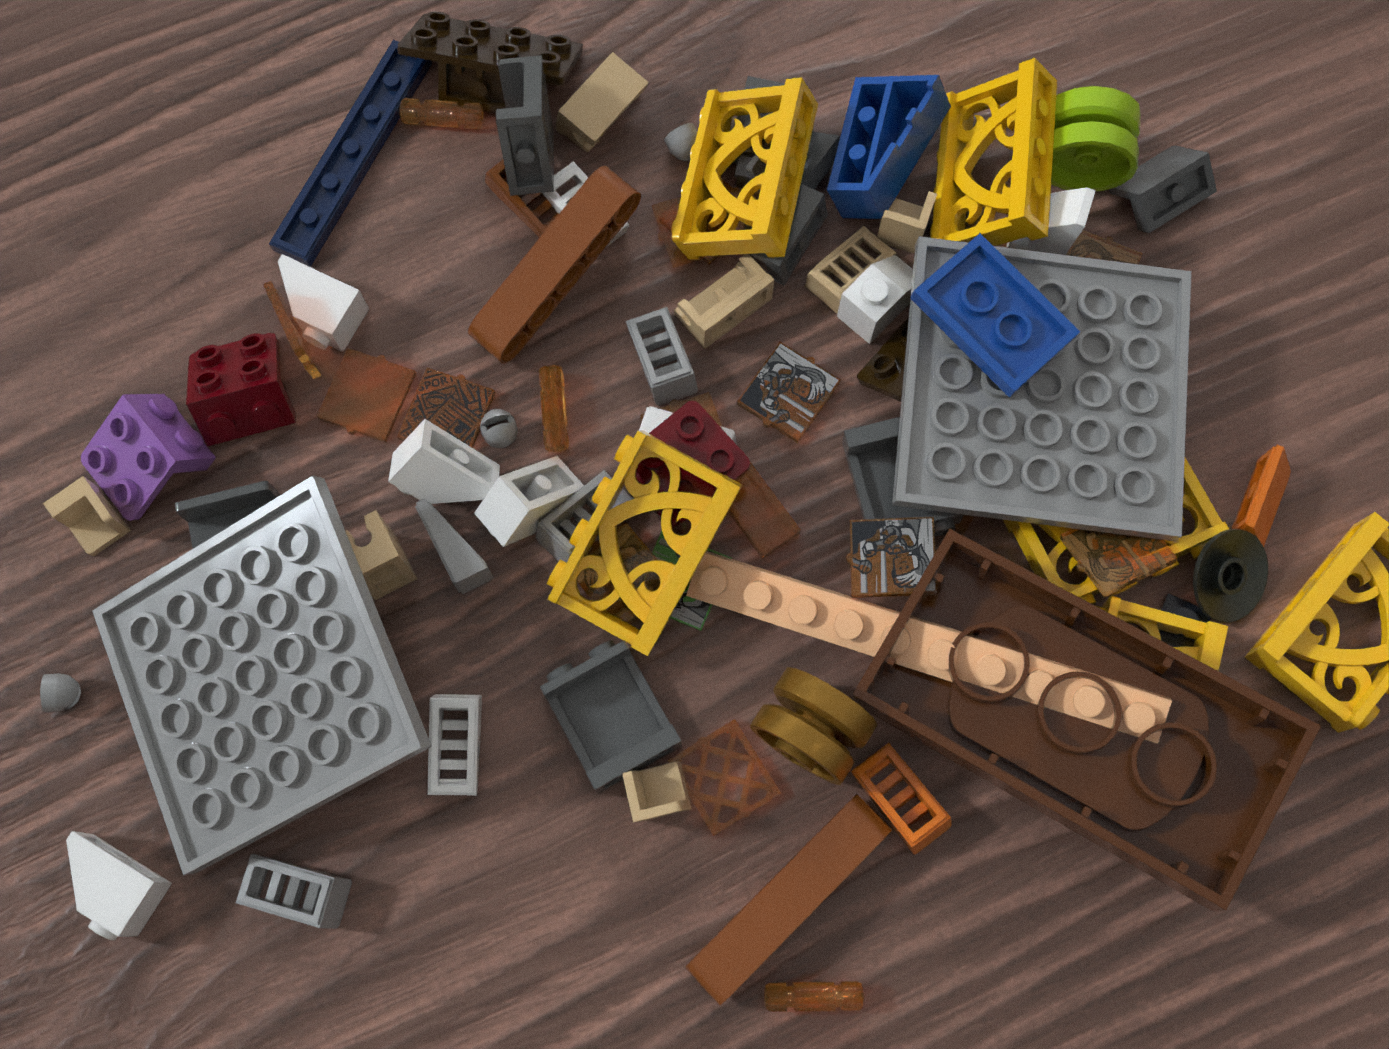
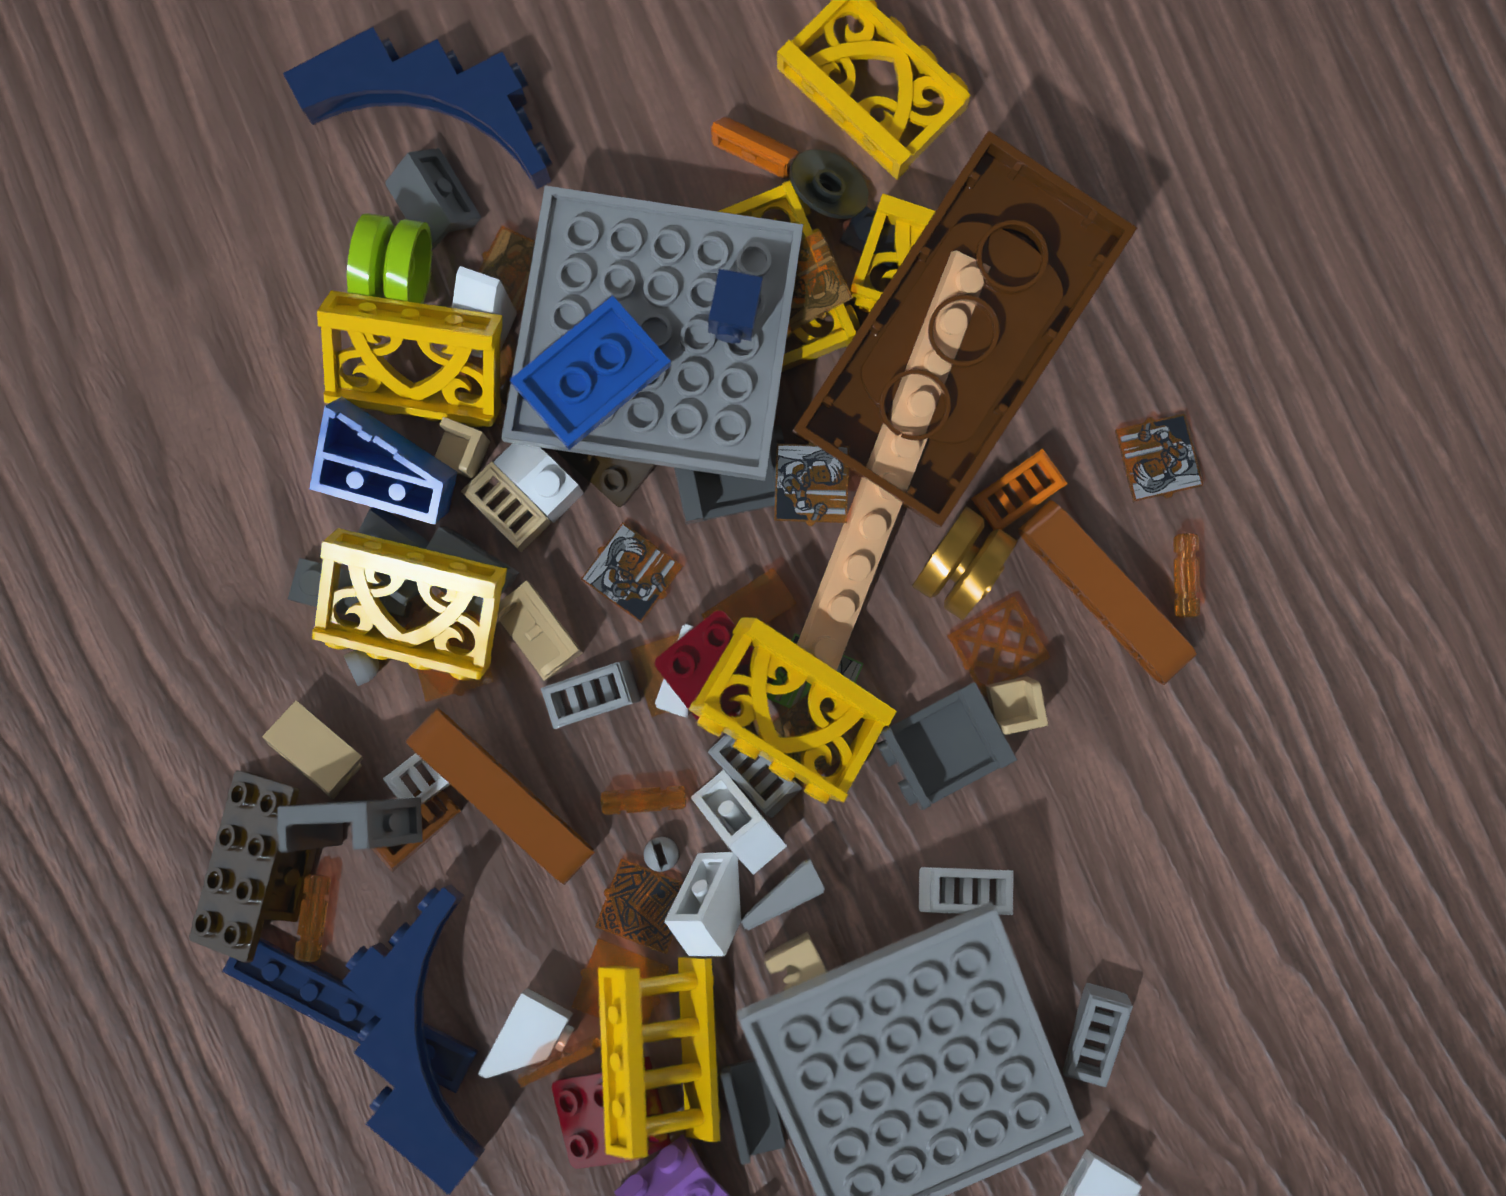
camera: 85 degrees left, 10 degrees up
none -> dark blue arch [283,27,553,189]
none -> dark blue arch [342,885,485,1195]
none -> yellow fence [598,956,721,1160]
none -> dark blue brick [708,269,763,344]
none -> piece [1115,413,1203,502]

